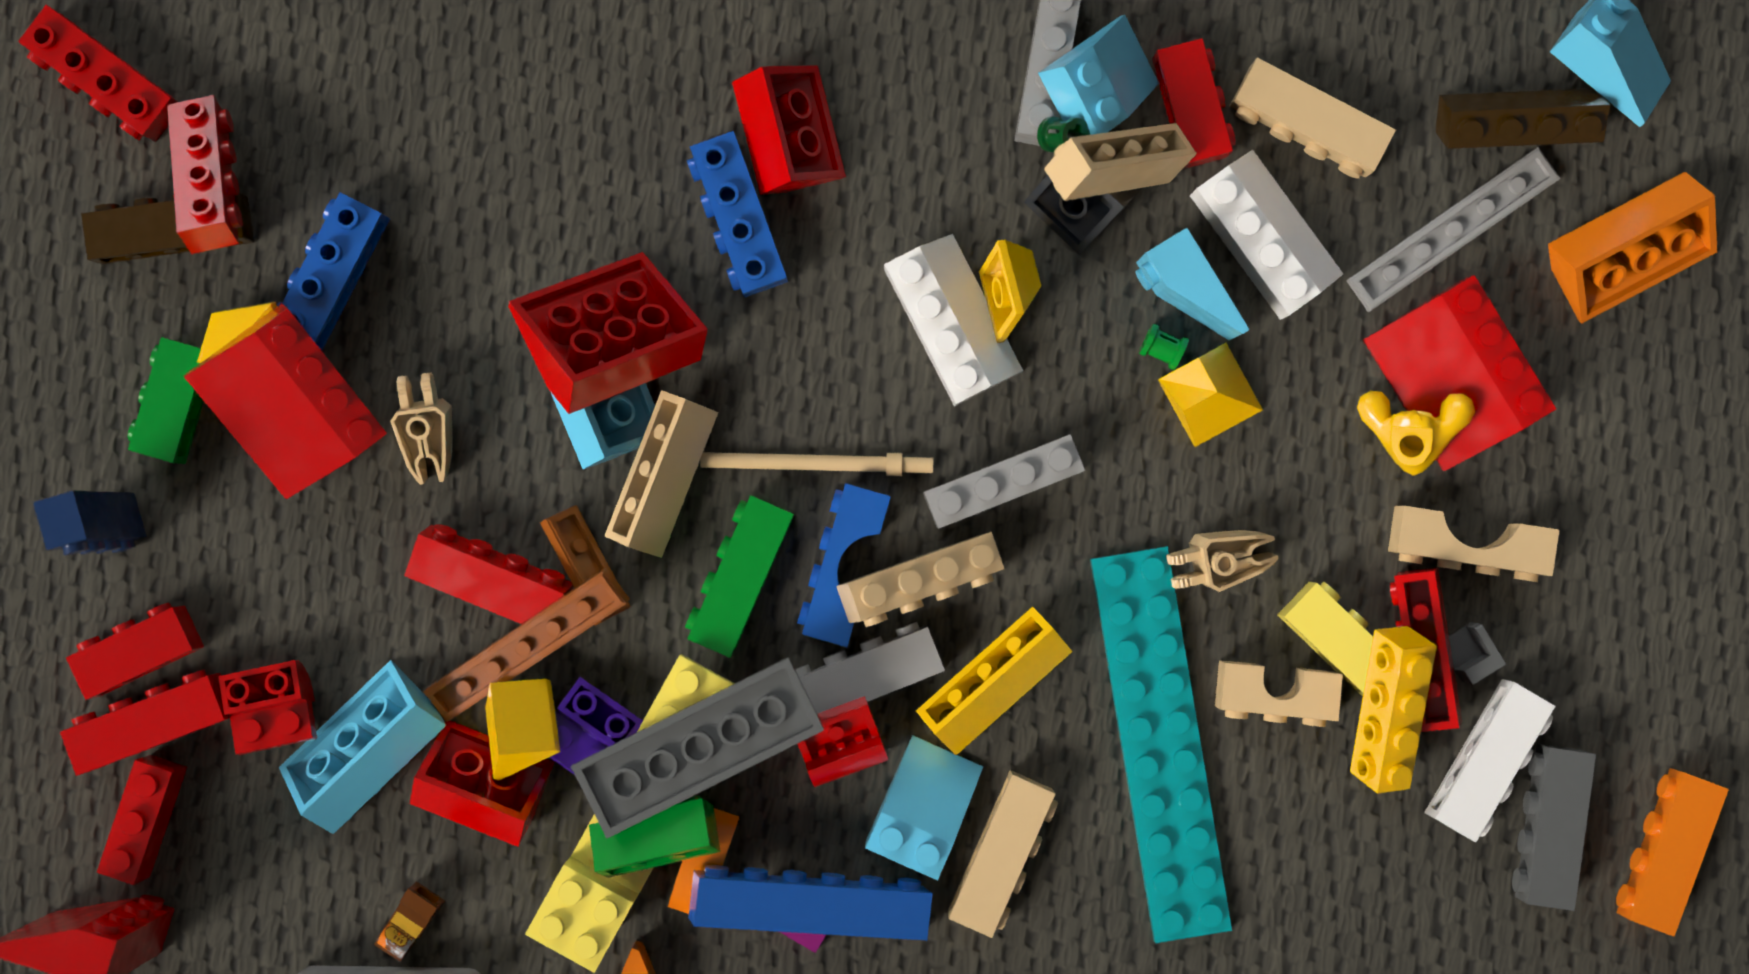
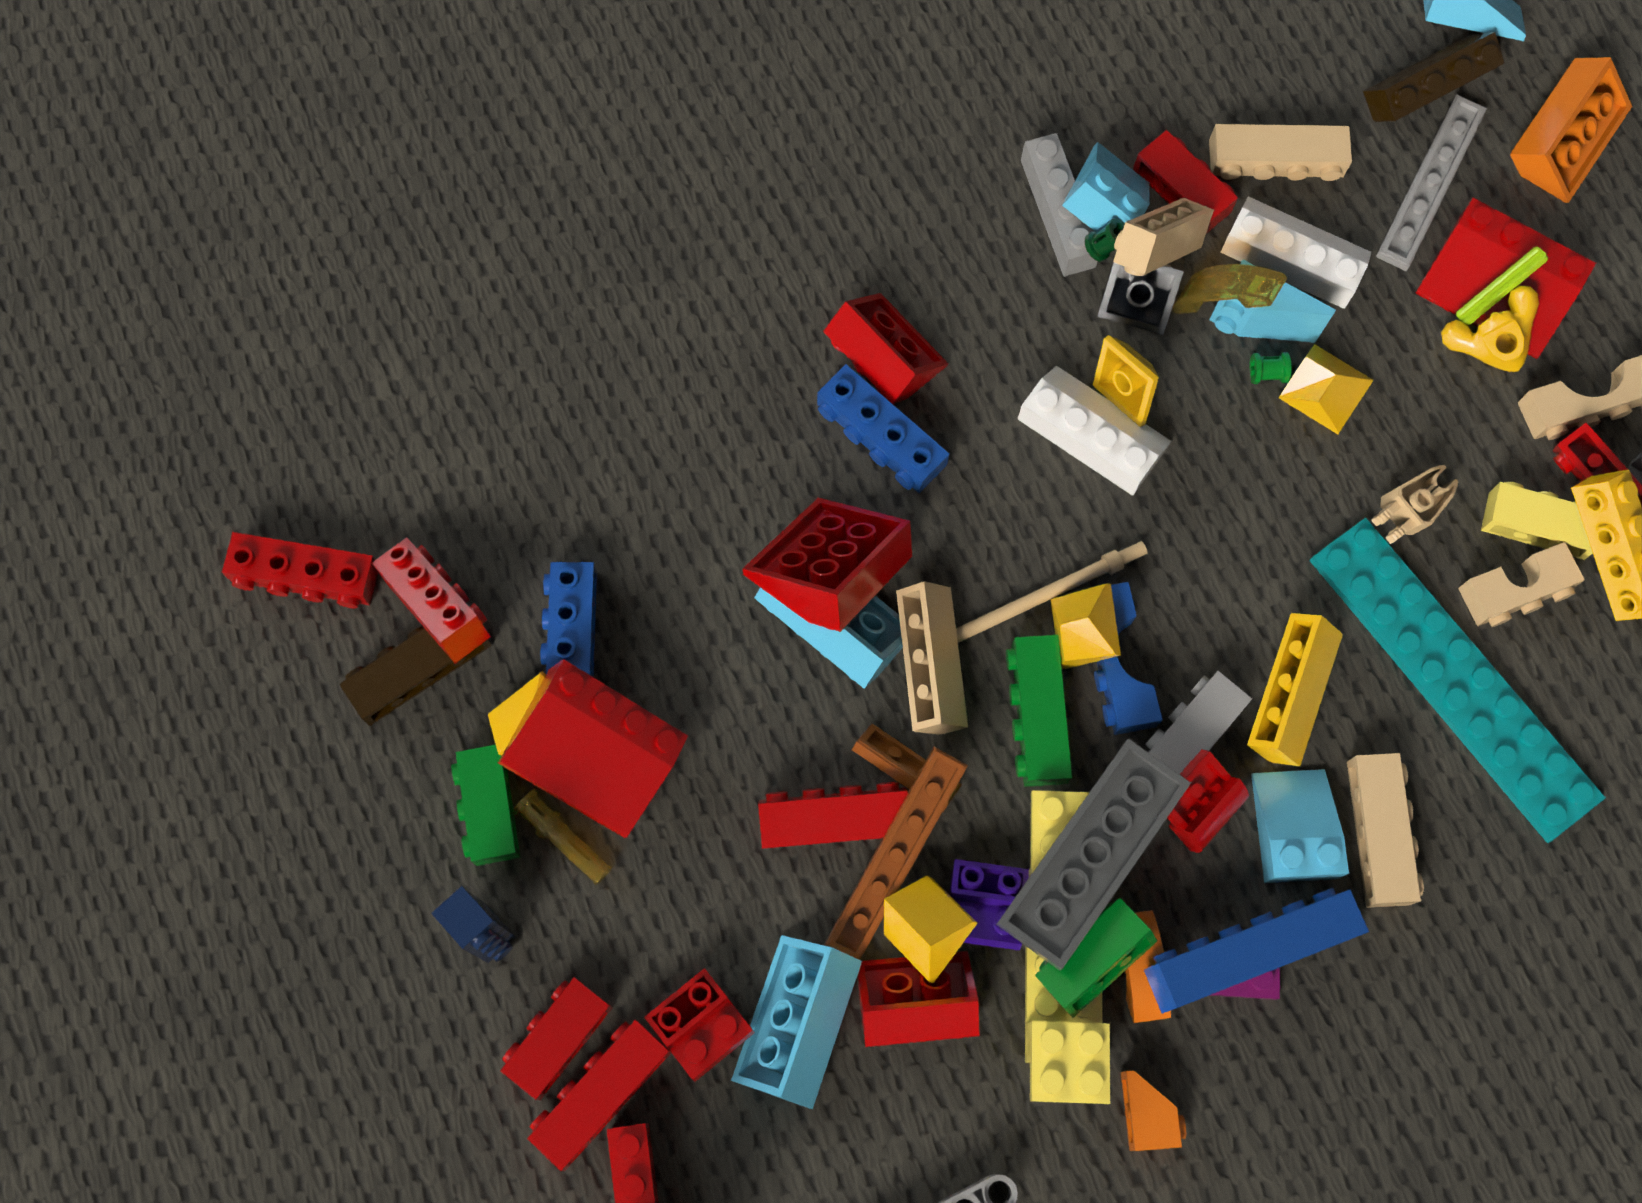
camera: 25 degrees left, 15 degrees down
reddish brown leg [374,881,445,962] -> none
tan hinge [390,372,452,485] -> none
tan brick [836,532,1004,627] -> none
light grey brick [923,434,1085,529] -> none
none -> clear yellow pin [512,789,612,885]
none -> yellow slope [1050,583,1121,669]
none -> clear yellow slope [1171,264,1287,314]
none -> lime axle [1456,246,1549,326]

